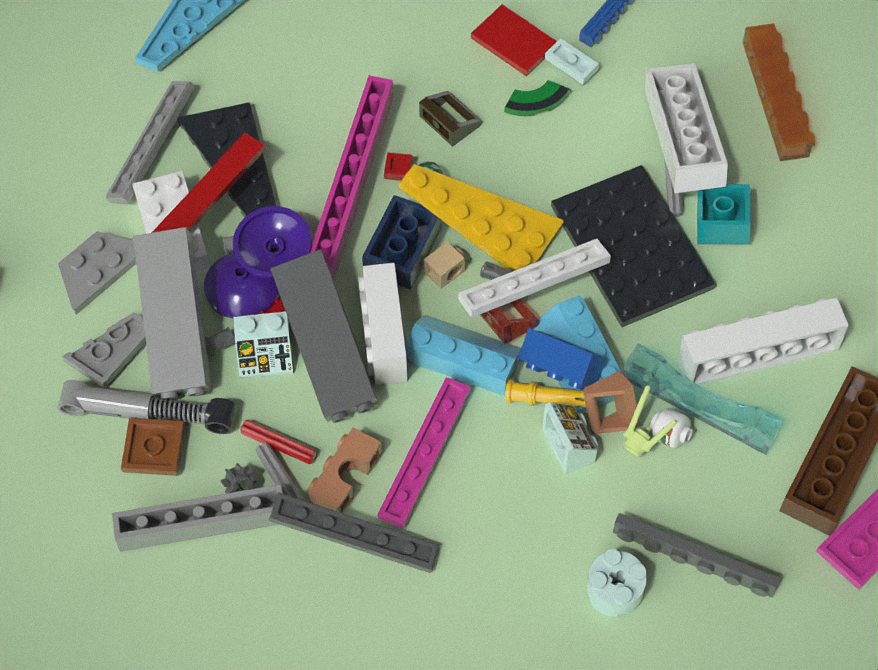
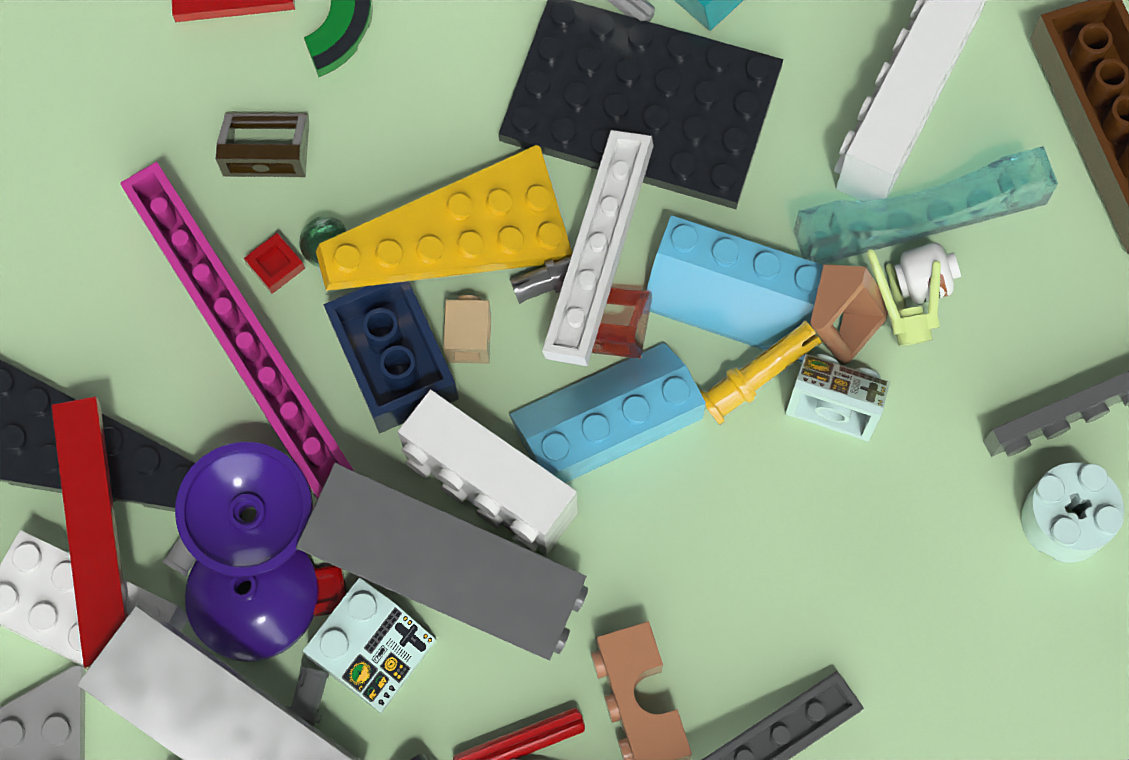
camera: 45 degrees left, 10 degrees up
dark pink plate [378,377,471,529] -> none
blue brick [517,328,607,390] -> none

